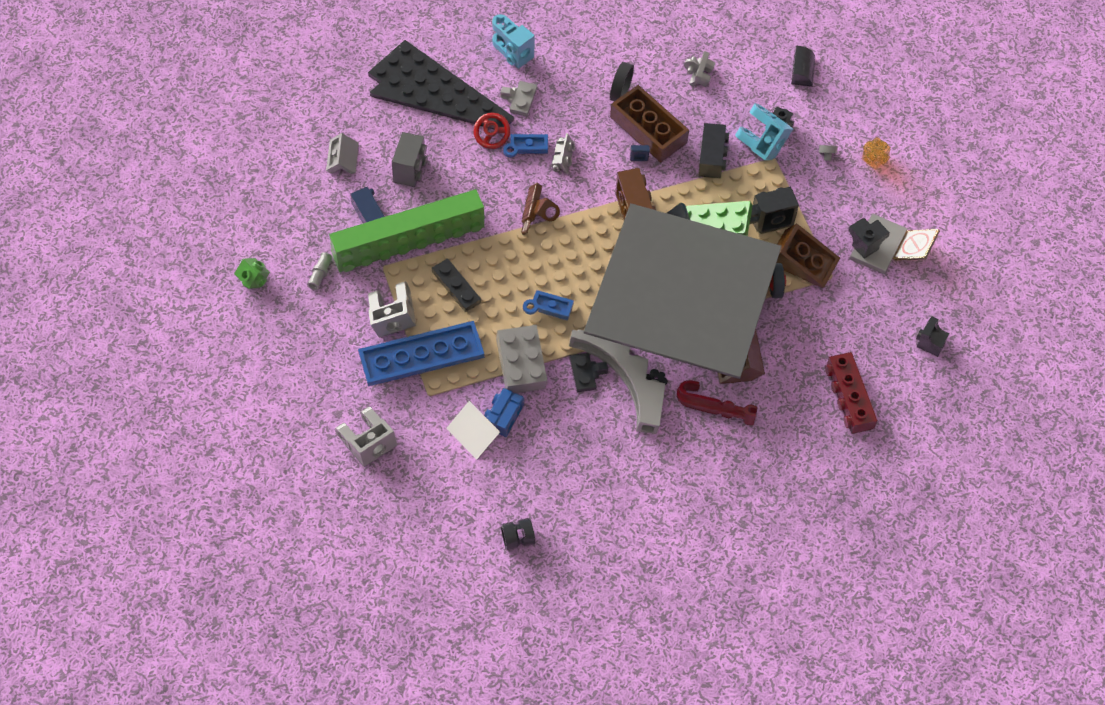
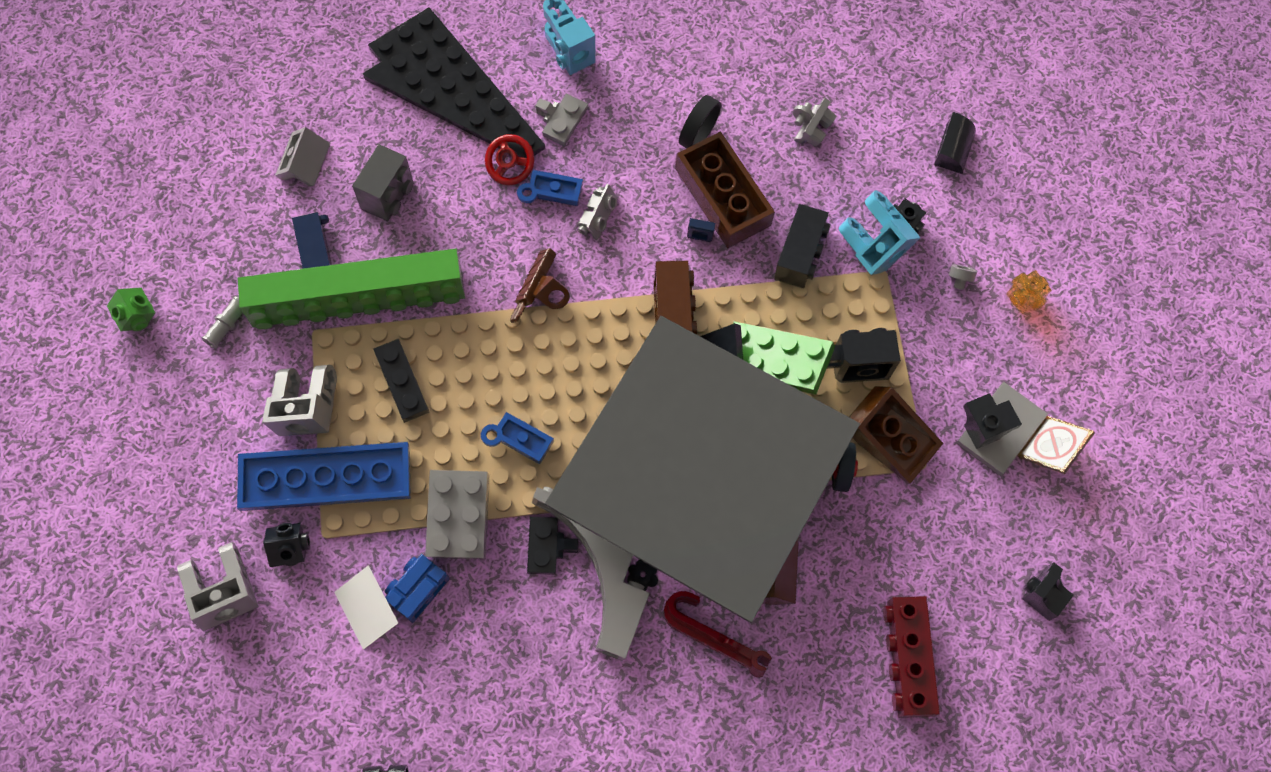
camera: 10 degrees right, 10 degrees up
none -> black brick [263,523,310,567]

